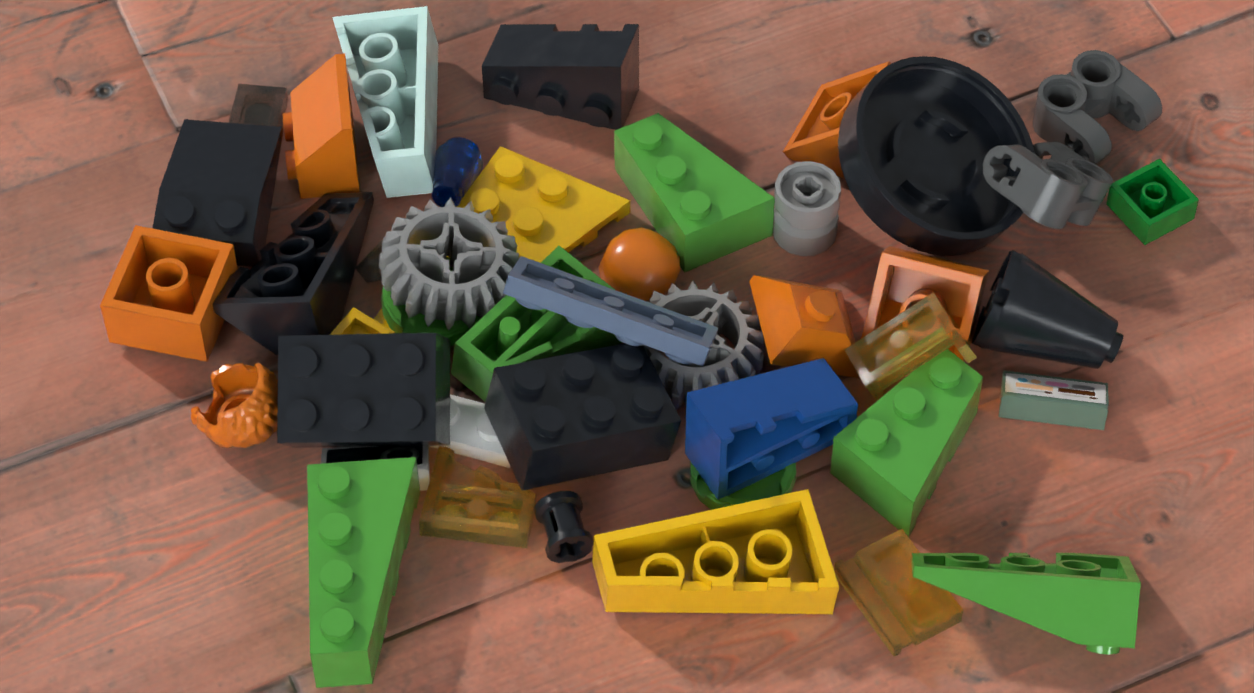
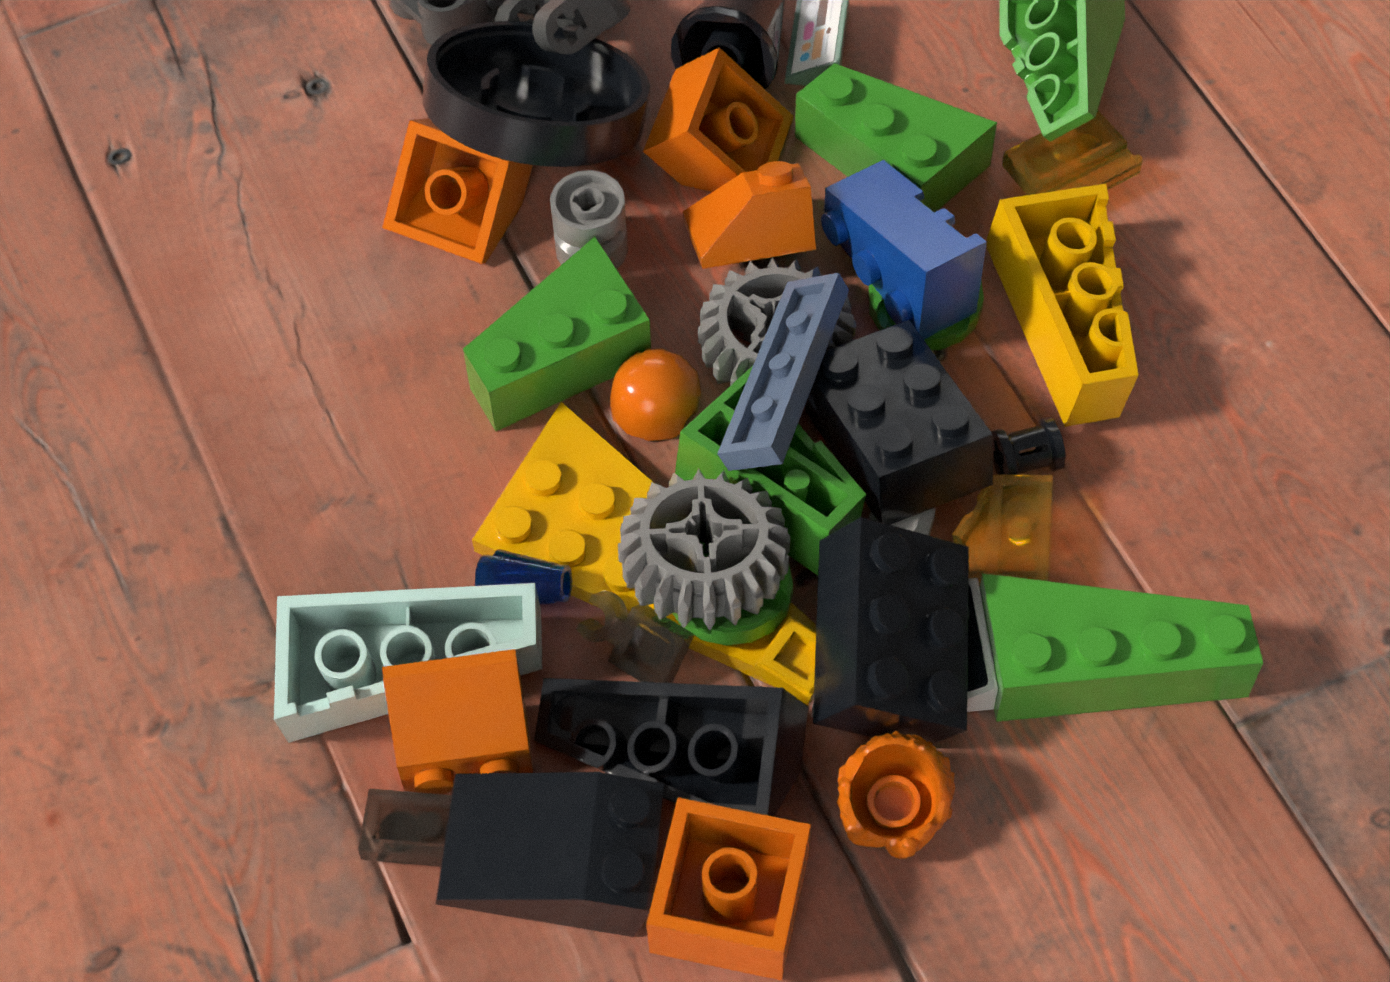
camera: 90 degrees left, 5 degrees up
black wedge [482,24,639,130] -> none
clear yellow panel [844,292,977,401] -> none

